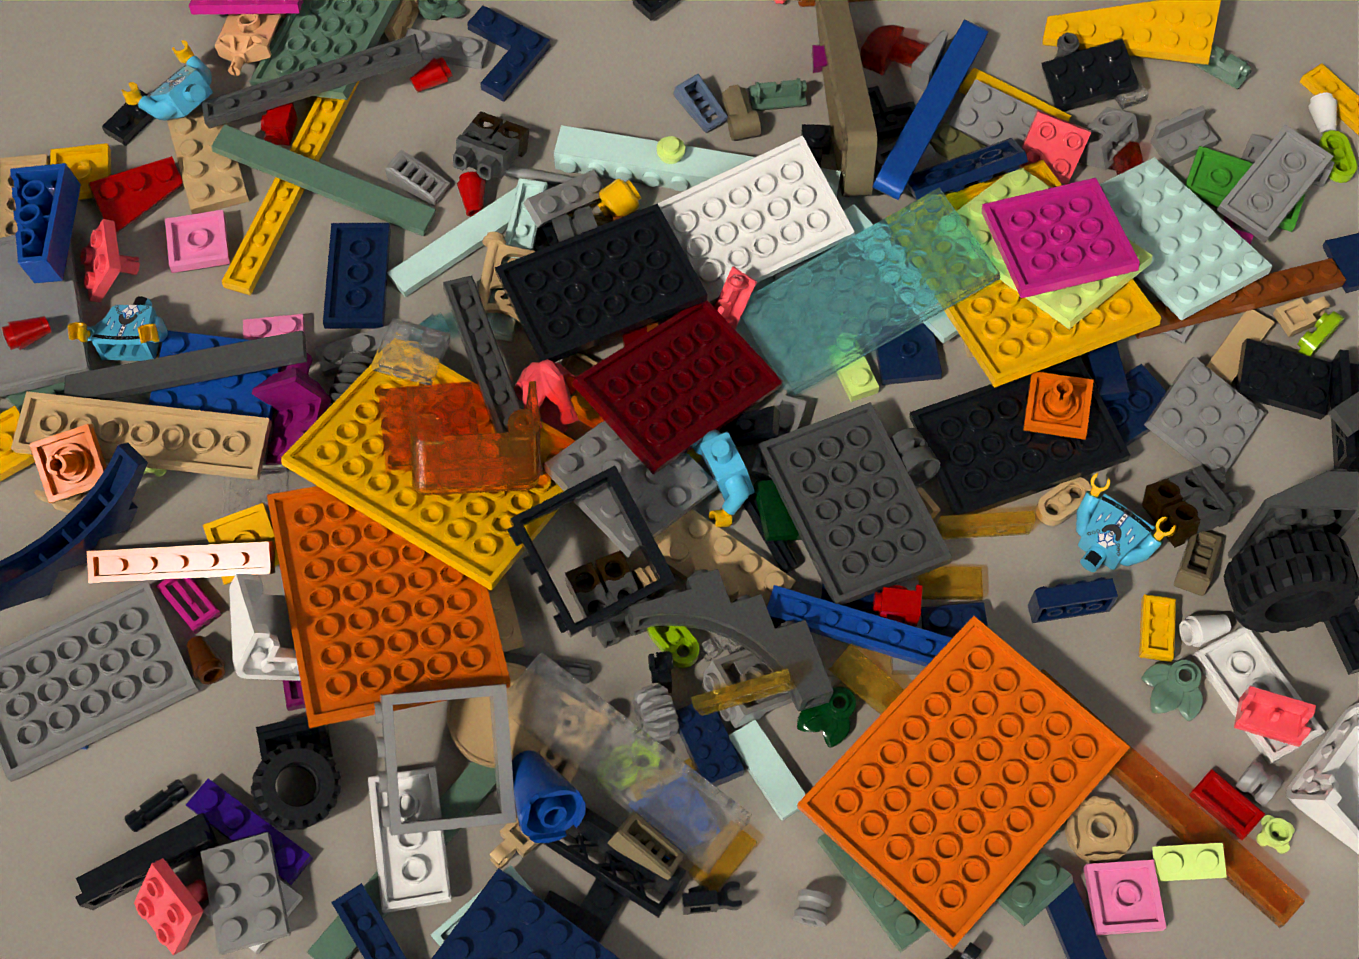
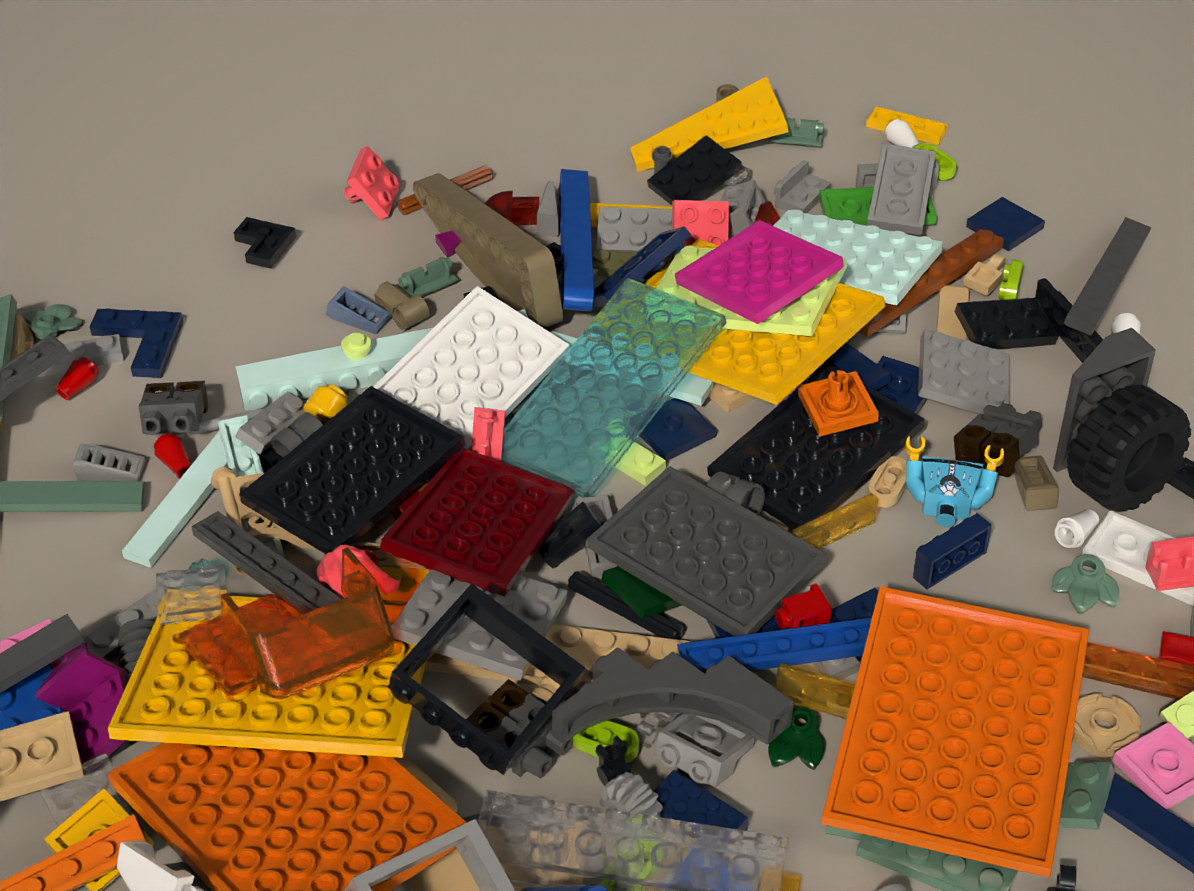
camera: 25 degrees left, 20 degrees down
dark blue plate [323,223,391,329] -> none
medium azure torso [687,430,755,528] -> none
clear yellow tile [691,668,796,716] -> none
light aqua tile [728,720,806,821] -> none
clear yellow tile [917,566,983,601] -> none
yellow plate [1139,594,1176,662] -> none

